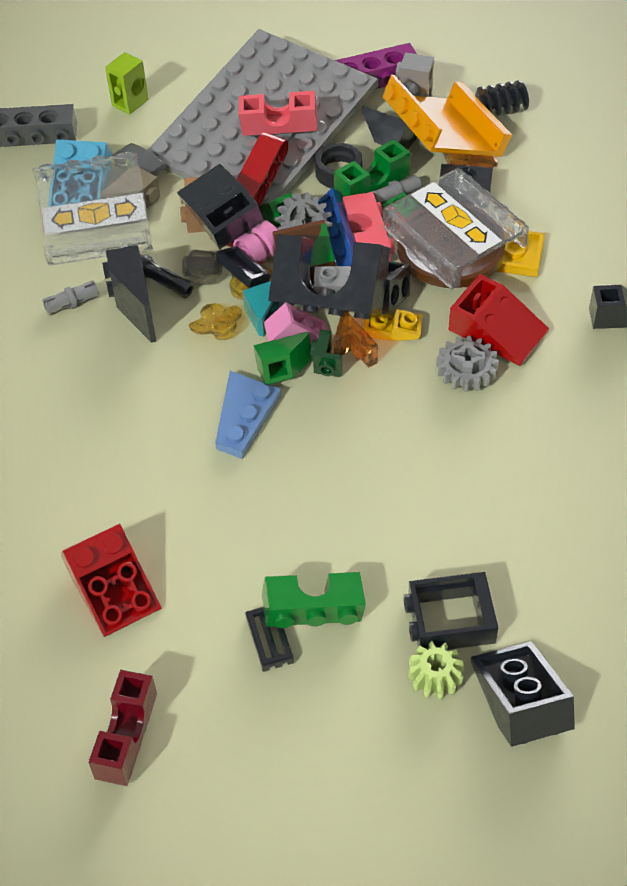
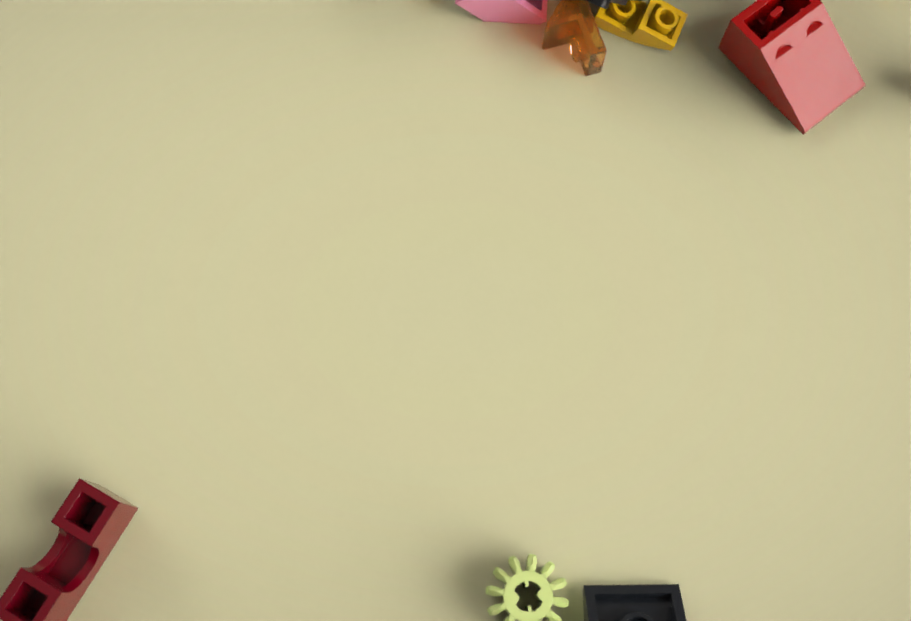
camera: 15 degrees right, 20 degrees up
red slope [61,523,162,637] -> none
medium blue wing [215,371,281,459] -> none
black tile [245,607,294,672] -> none
green slope [253,332,312,385] -> none
green arch [262,572,366,628] -> none
dark green bracket [310,330,342,377] -> none
black window [403,572,499,650] -> none
light grey gear [436,336,499,392] -> none

